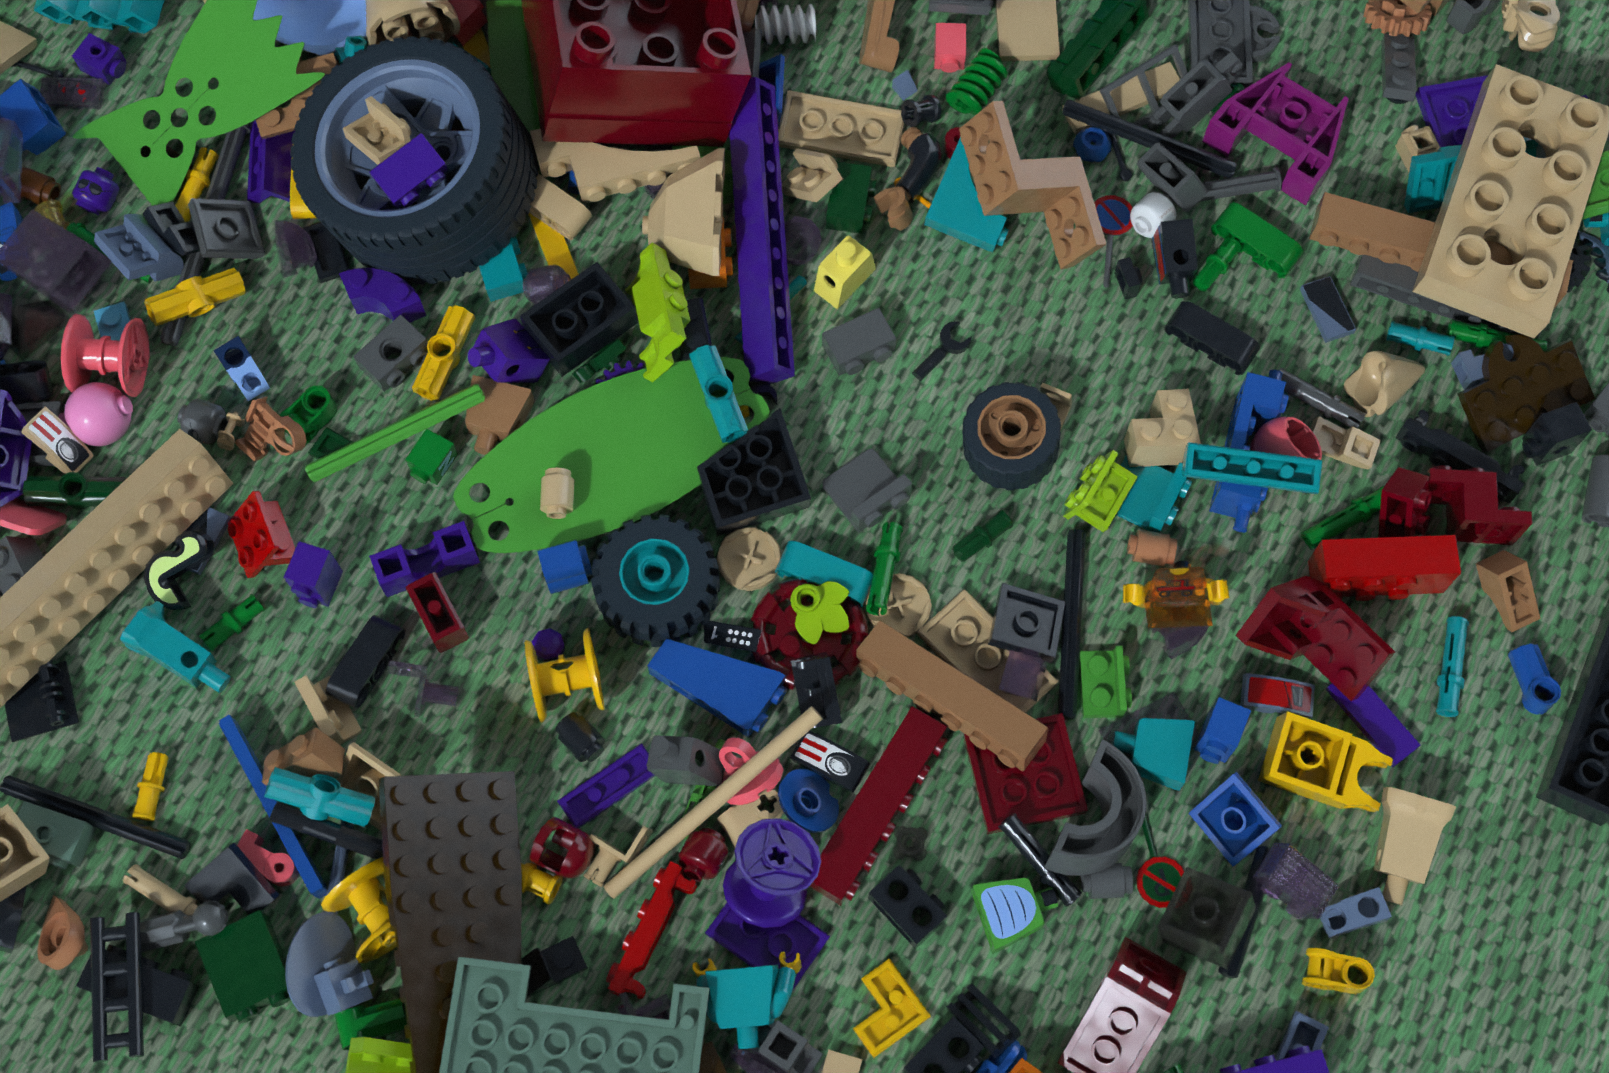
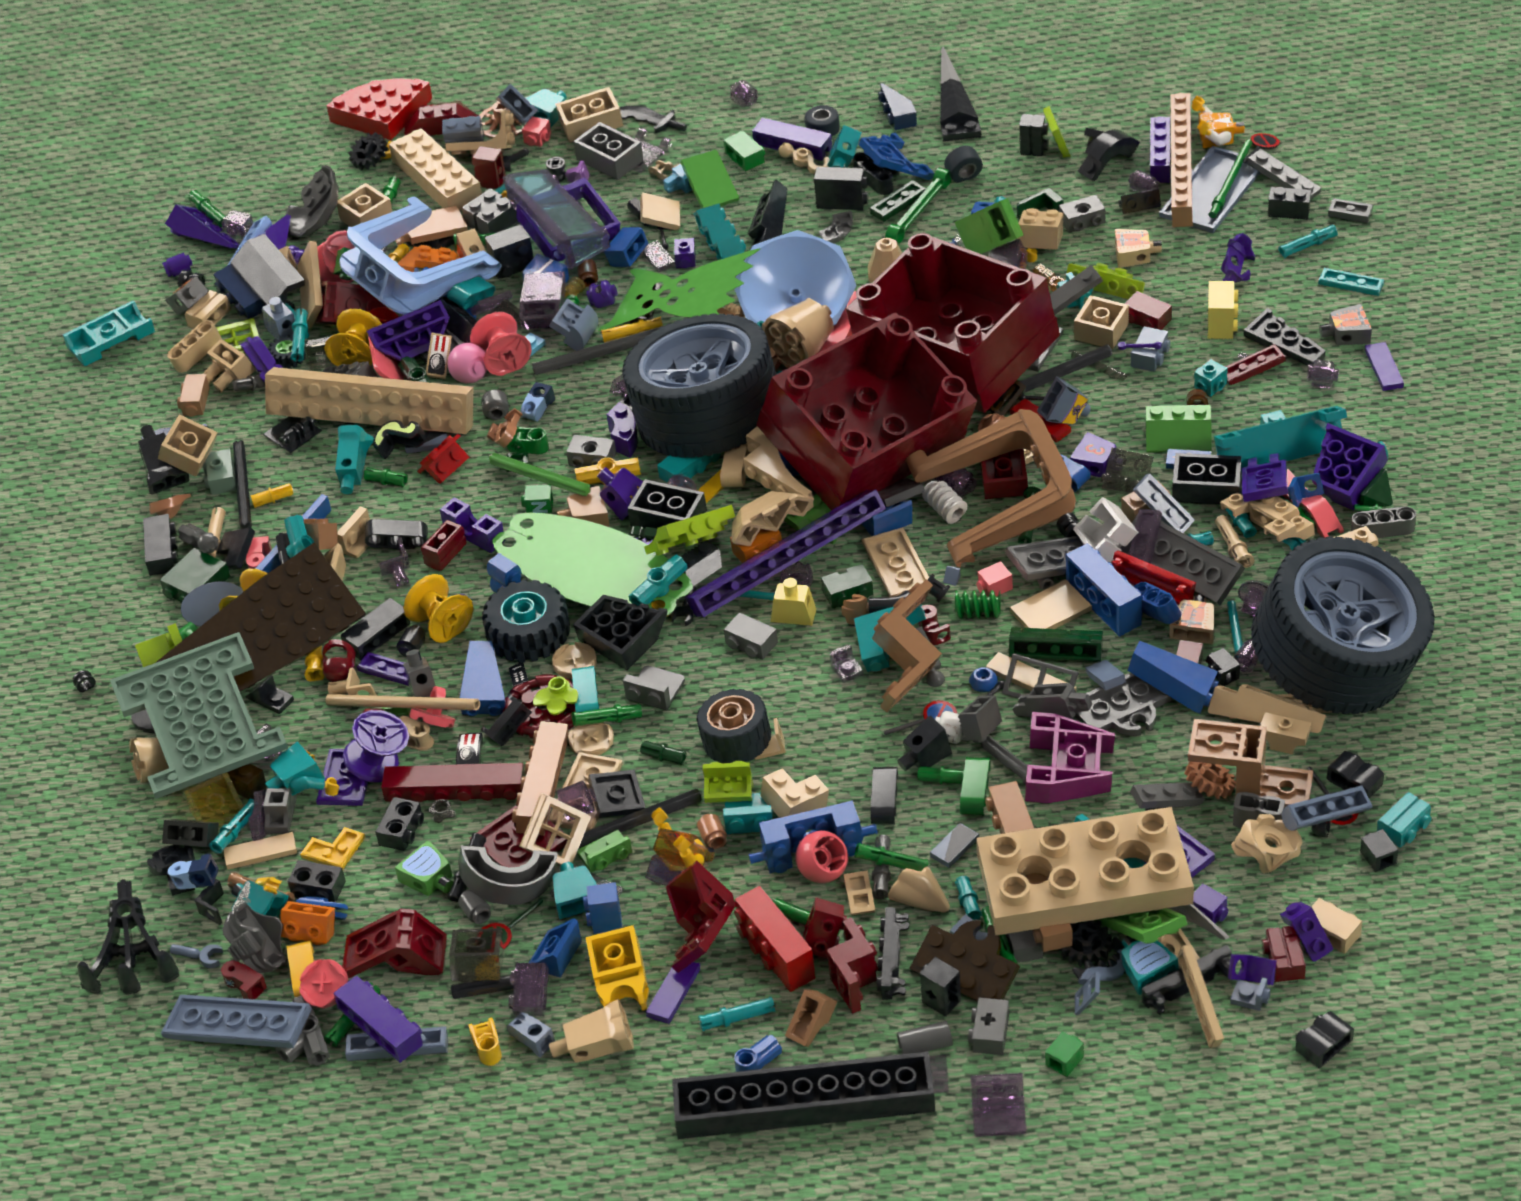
camera: 65 degrees right, 25 degrees down
black bar [90,912,144,1062] -> none
black slope [142,201,200,256] -> none
yellow piece [144,267,246,326] -> none
dark grey tile [188,198,265,259] -> none
tan piece [217,412,245,451] -> none
dark purple brick [283,541,343,608] -> none
sand blue brick [314,956,374,1016] -> none
tan bracket [343,96,412,165] -> none
dark purple brick [369,133,448,209] -> none
tan brick [540,467,574,519] -> none
red piece [606,861,697,999] -> none
blue dish [778,769,839,833] -> none
tan bracket [782,148,843,203] -> none
black piece [912,321,972,381] -> none
black tile [946,983,1021,1059] -> none
black axle [1062,99,1237,178] -> none
black plate [1115,257,1143,300] -> none
teal brick [1182,442,1322,494] -> none
slope [1240,673,1315,719] -> none
none -> black brick [340,598,411,661]
none -> tan piece [520,793,591,866]
none -> bracket [830,644,864,683]
none -> green pin [854,842,928,871]
none -> sand blue tile [1085,659,1126,691]

